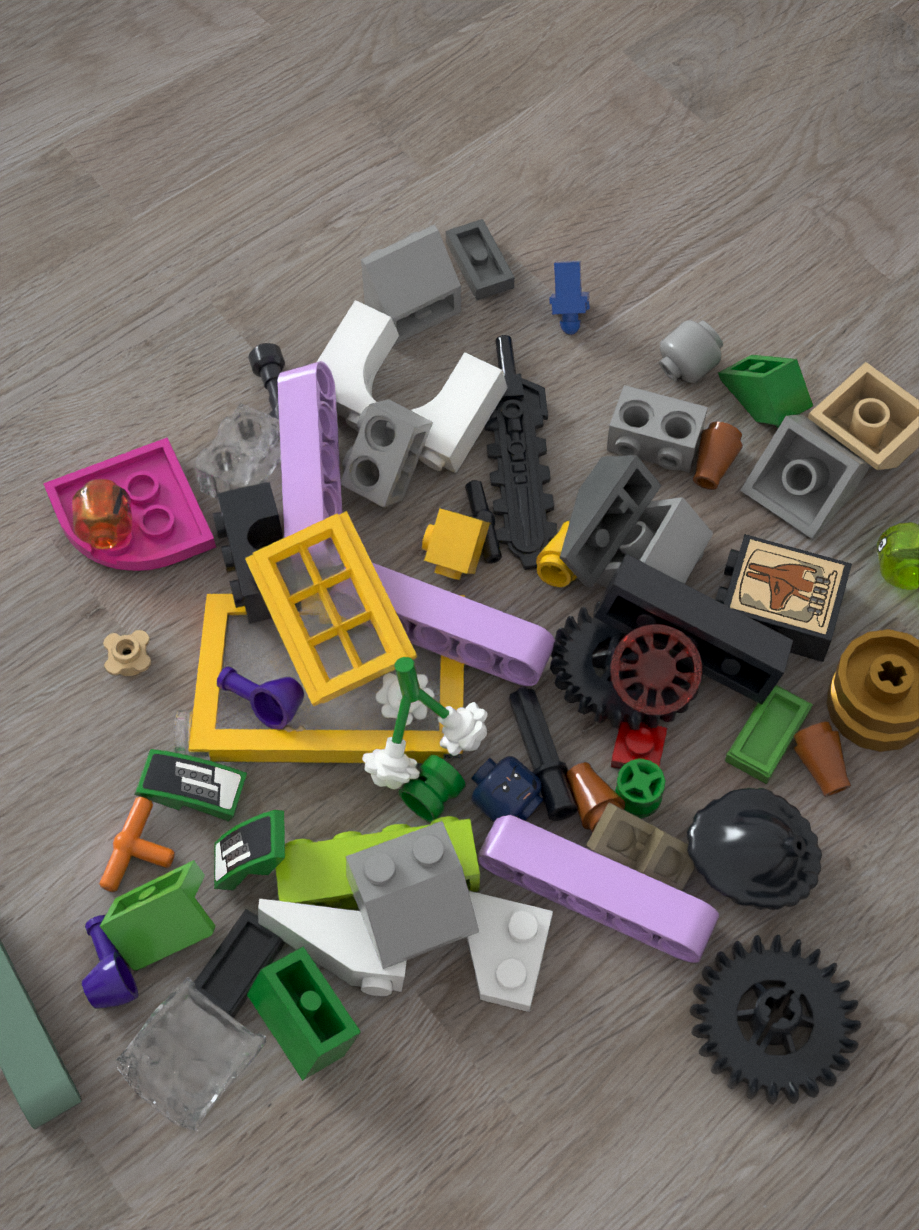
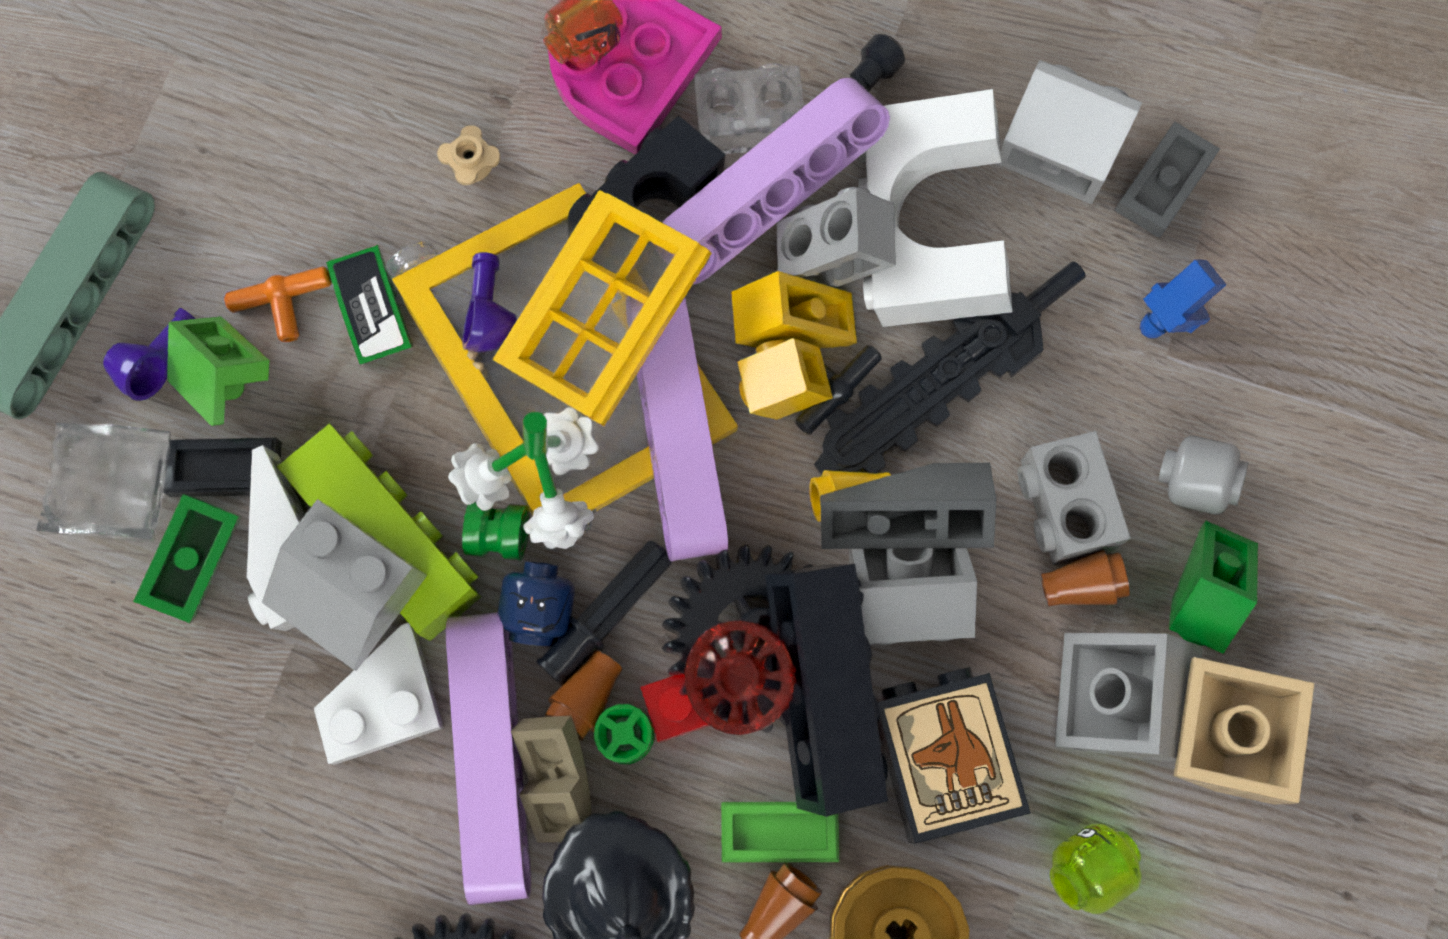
camera: 60 degrees right, 15 degrees up
slope [214,810,285,891] -> none
none -> yellow slope [731,271,857,349]

